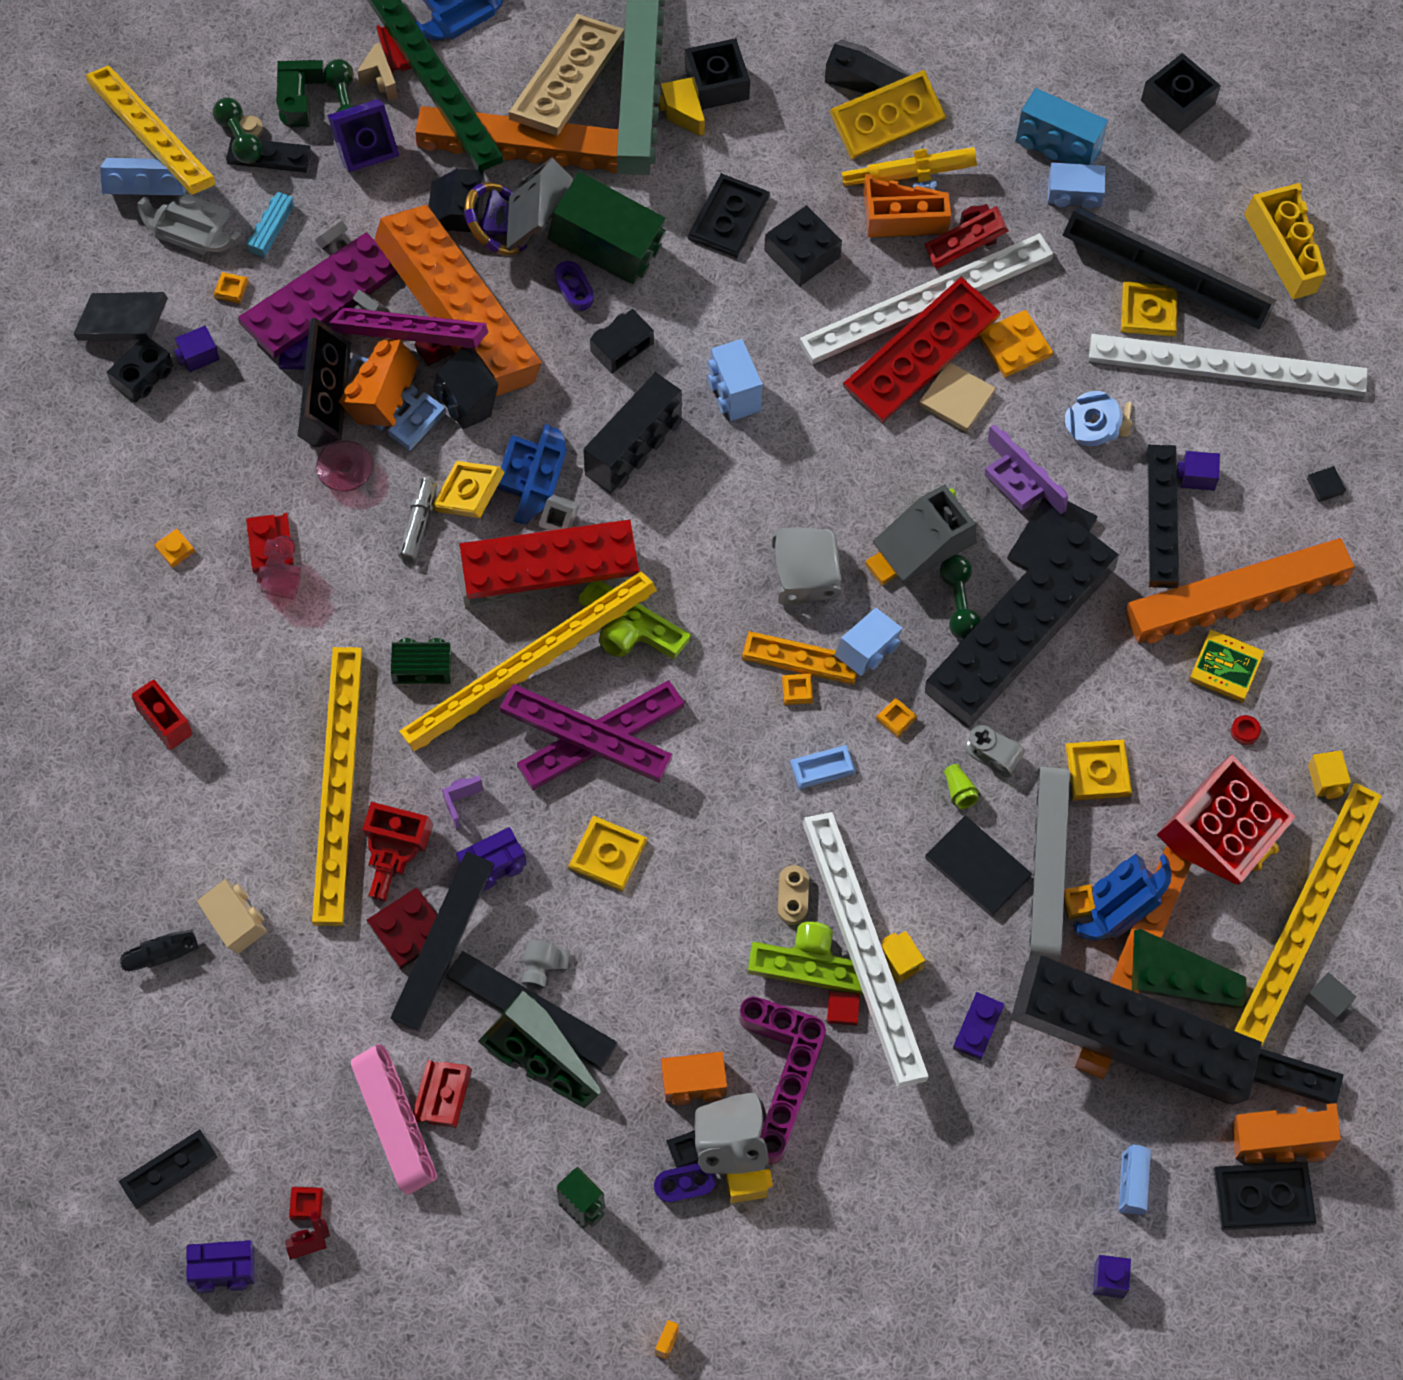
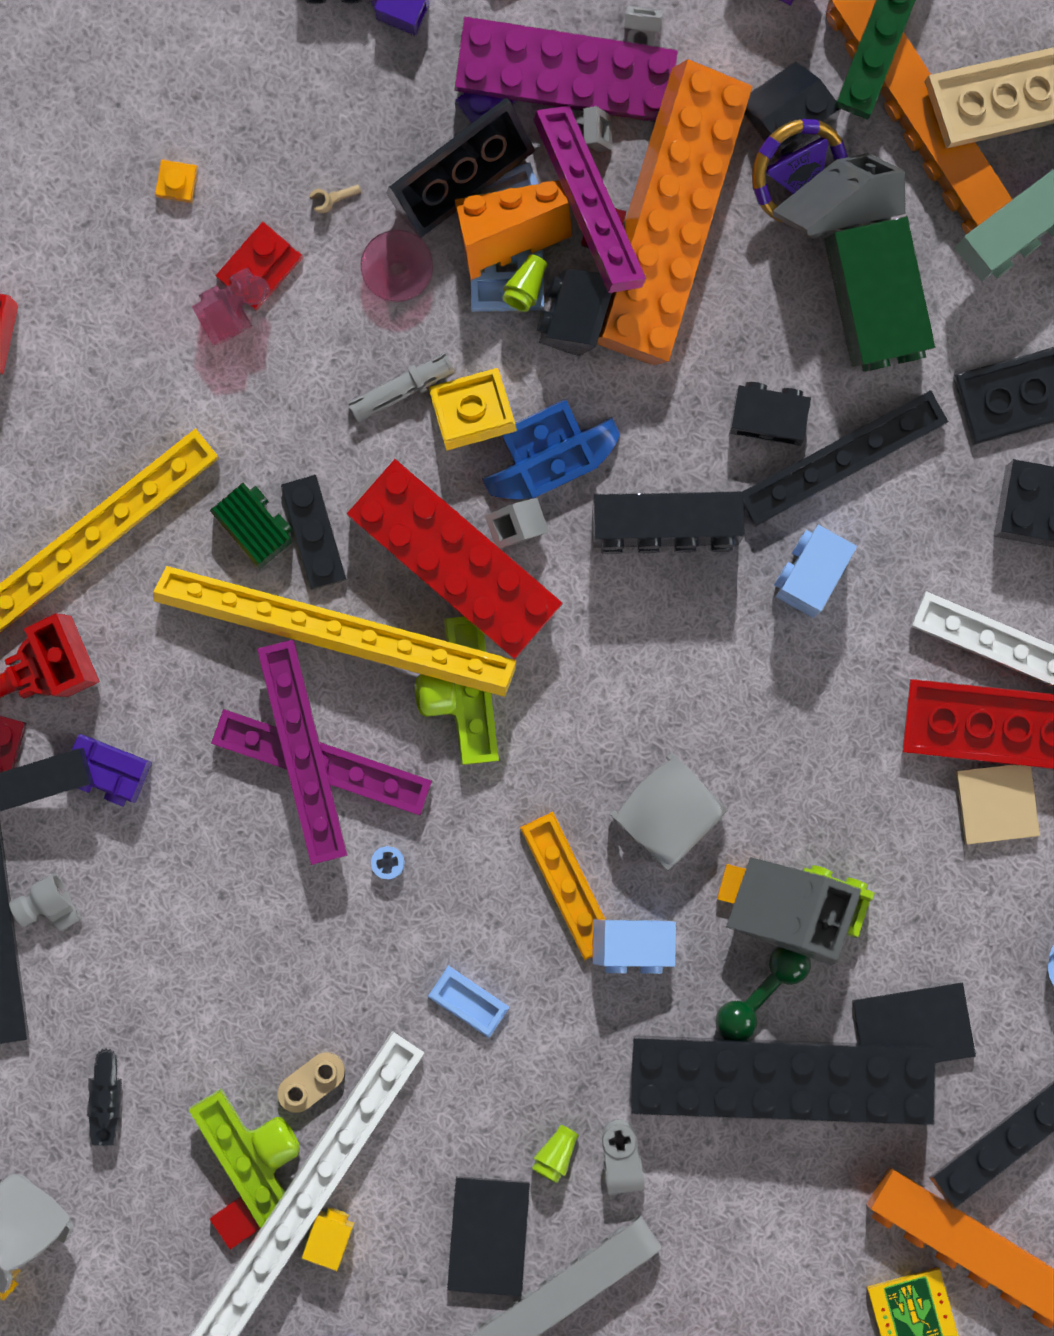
camera: 55 degrees right, 20 degrees up
medium lavender bracket [442,775,483,830] -> none
dark purple plate [554,261,594,311] -> none
yellow tile [568,815,647,892] -> none
orange brick [661,1051,727,1106] -> none
magenta beam [739,996,826,1165] -> none
light orange tile [782,674,813,705] -> none
light orange tile [876,698,917,738] -> none
medium lavender bracket [985,424,1068,514] -> none
yellow tile [1065,739,1132,801] -> none
none -> black hinge [87,1048,122,1146]
none -> black plate [281,475,347,590]
none -> tan hand [309,185,361,213]
none -> light blue bush [371,846,405,879]
none -> lime cone [503,254,548,312]
none -> black plate [743,390,949,527]

